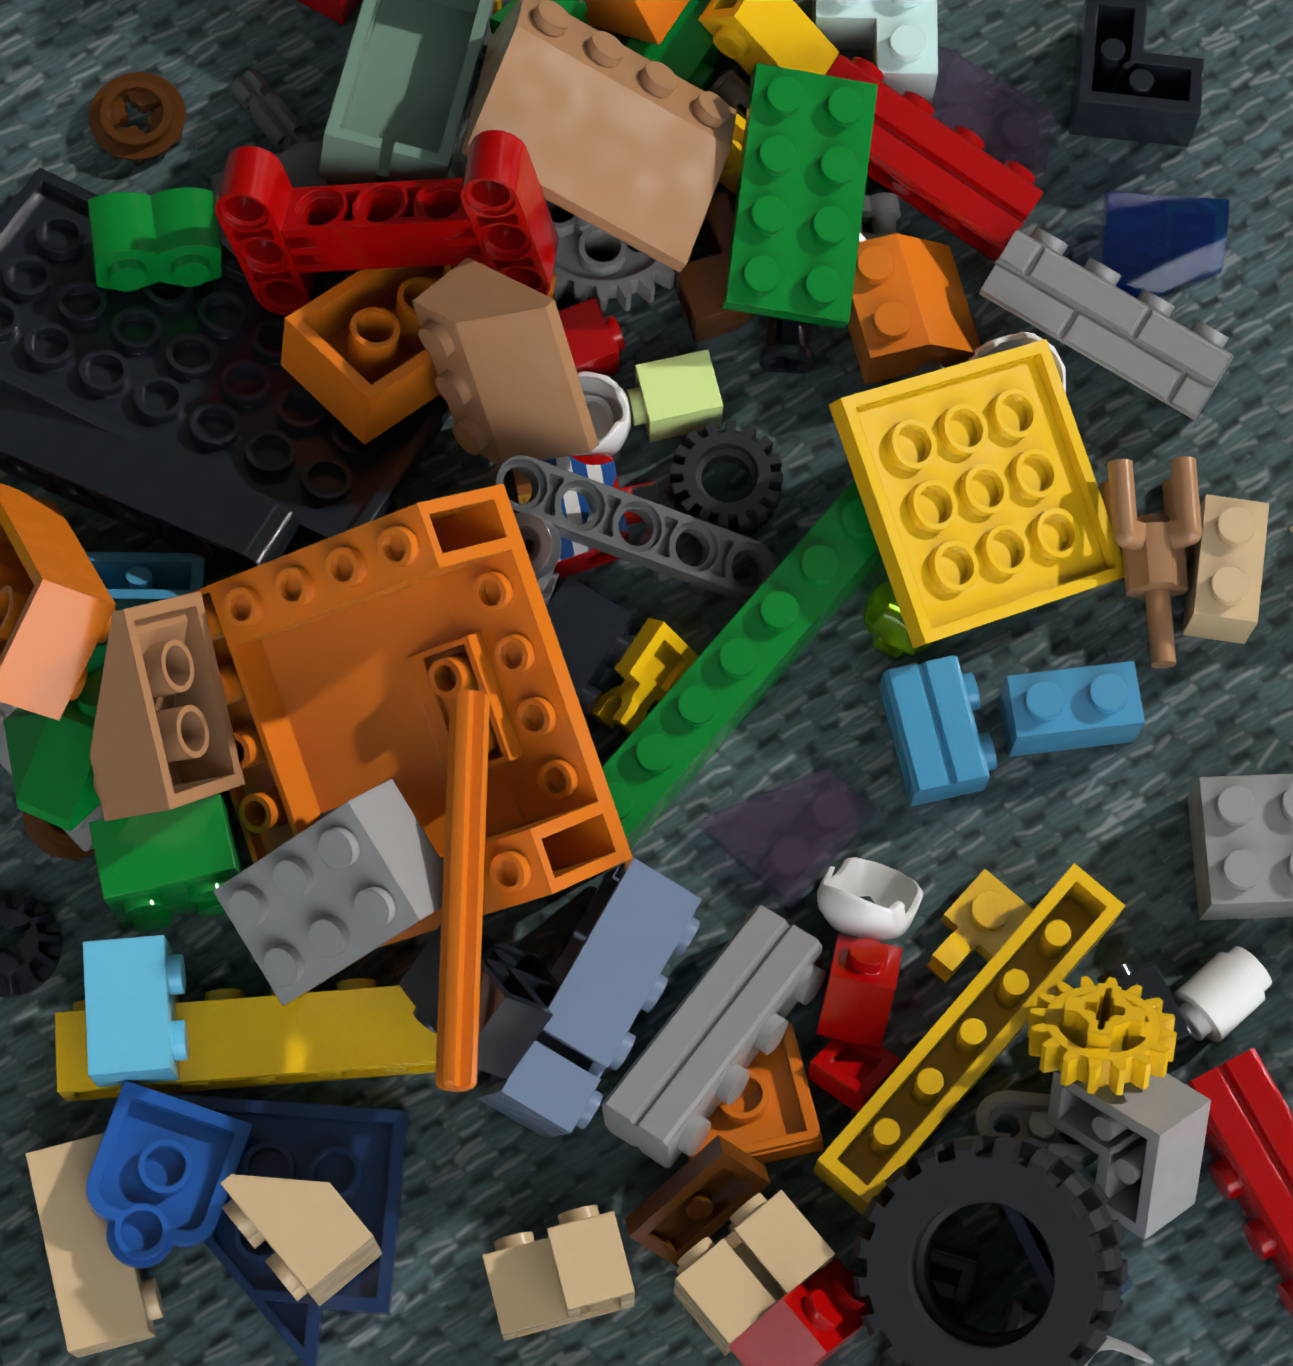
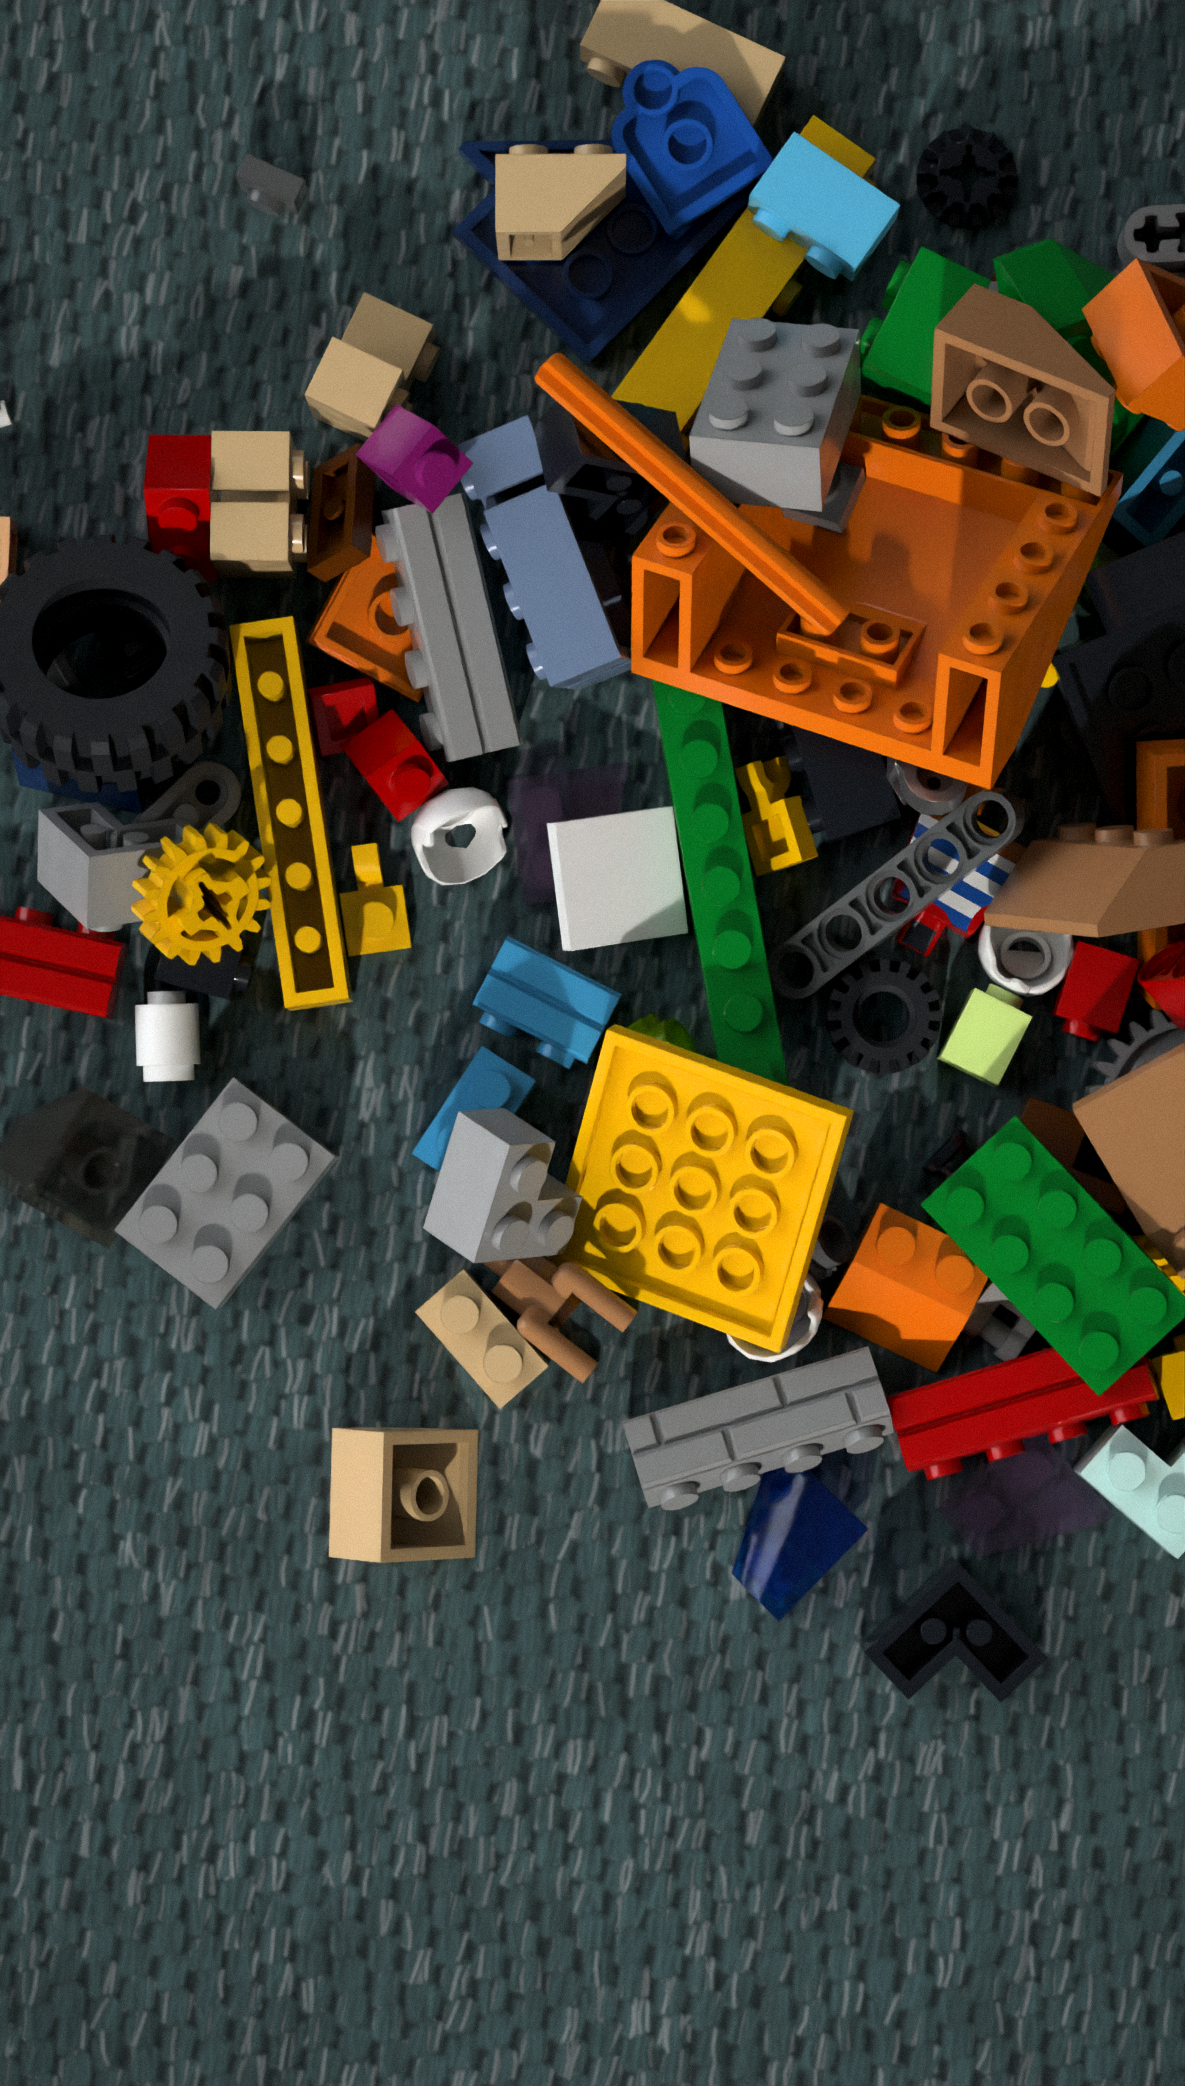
camera: 135 degrees right, 15 degrees up
none -> magenta brick [355,404,473,514]
none -> light grey brick [423,1108,583,1263]
none -> white tile [547,806,688,951]

